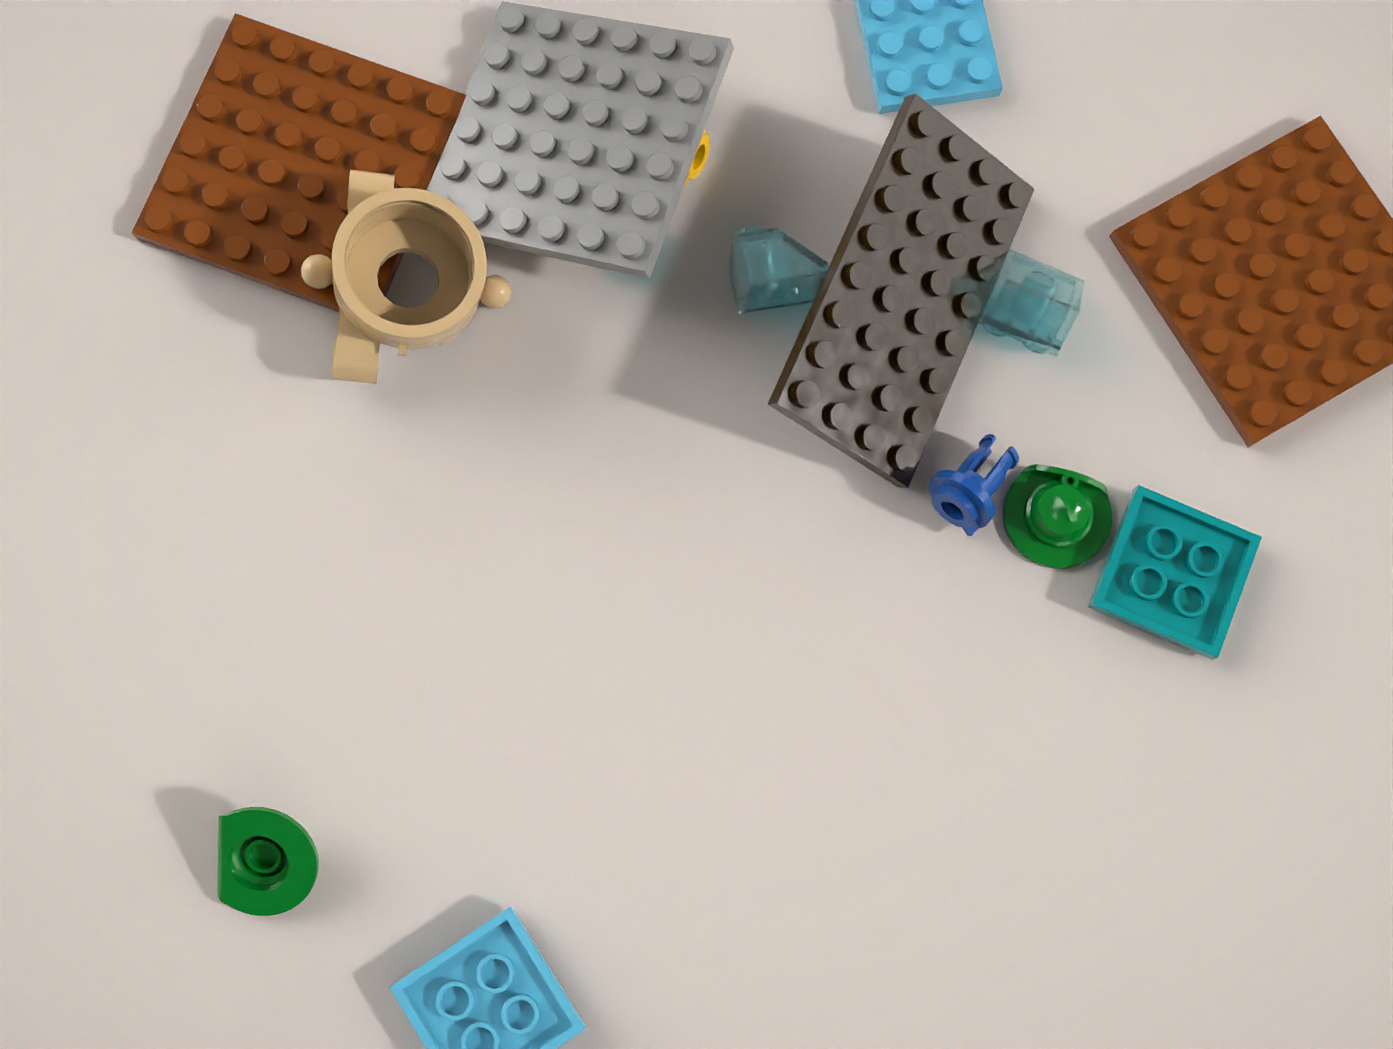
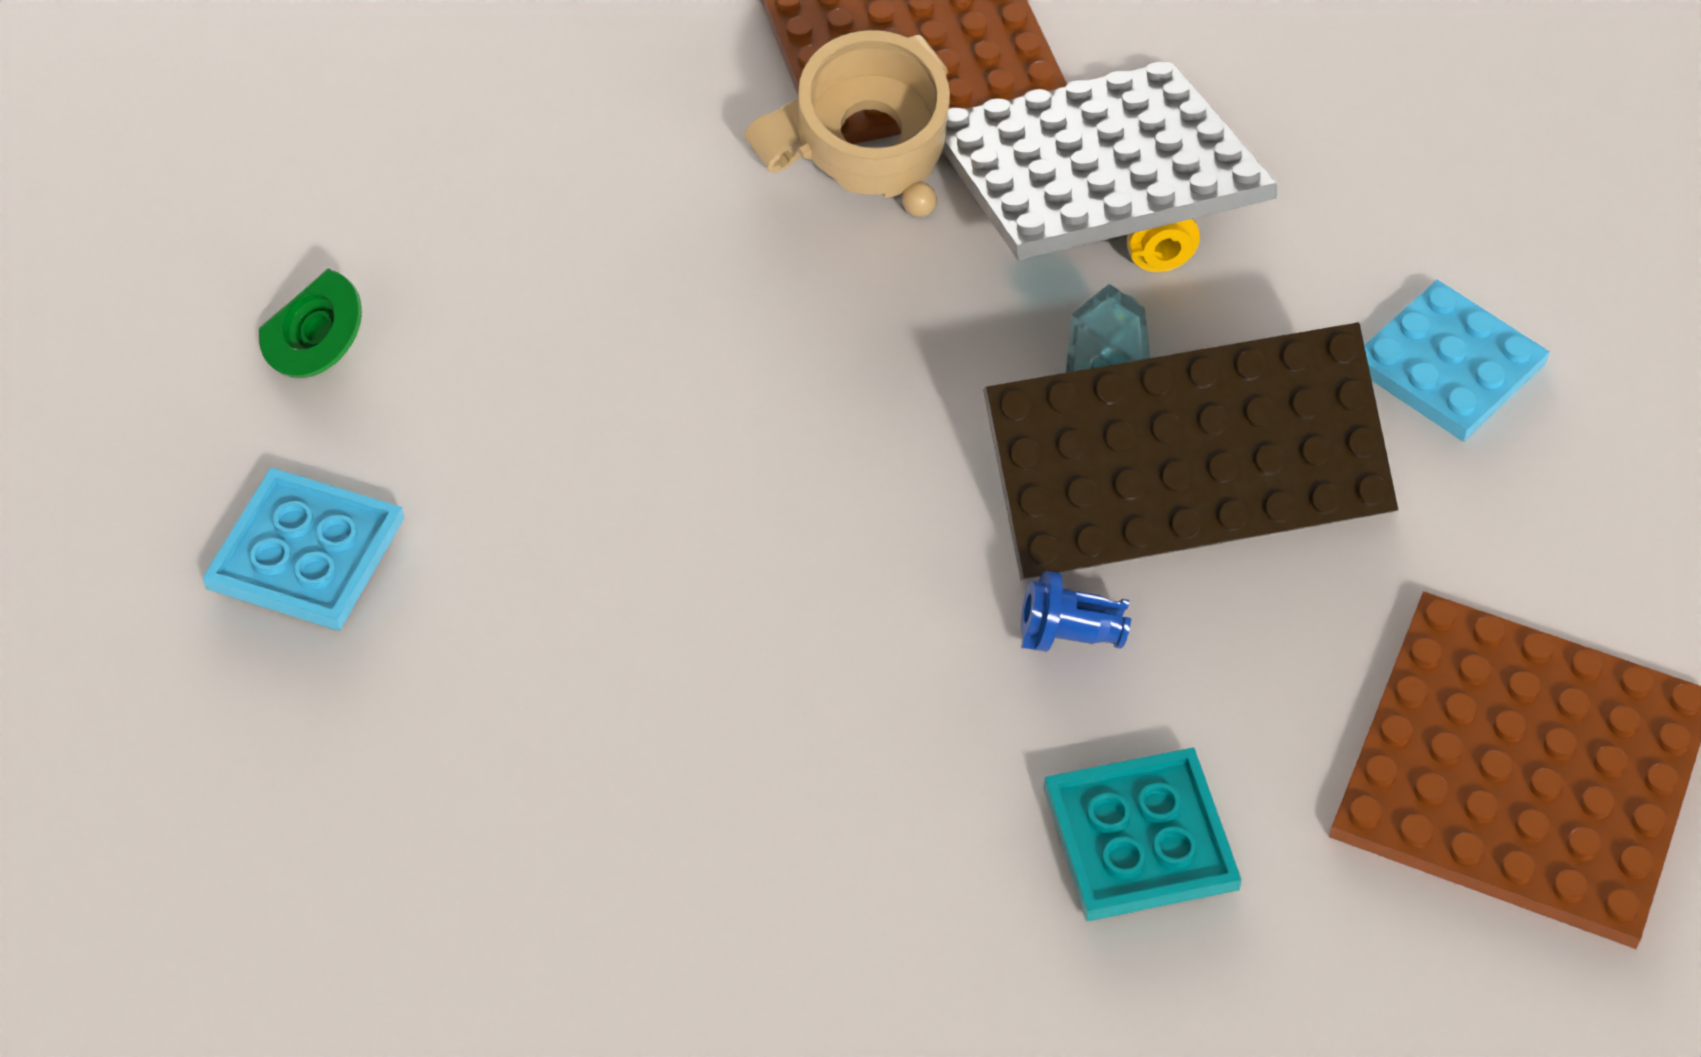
camera: 60 degrees right, 25 degrees down
clear light blue slope [976,249,1085,356] -> none
green hat [1003,464,1112,569] -> none

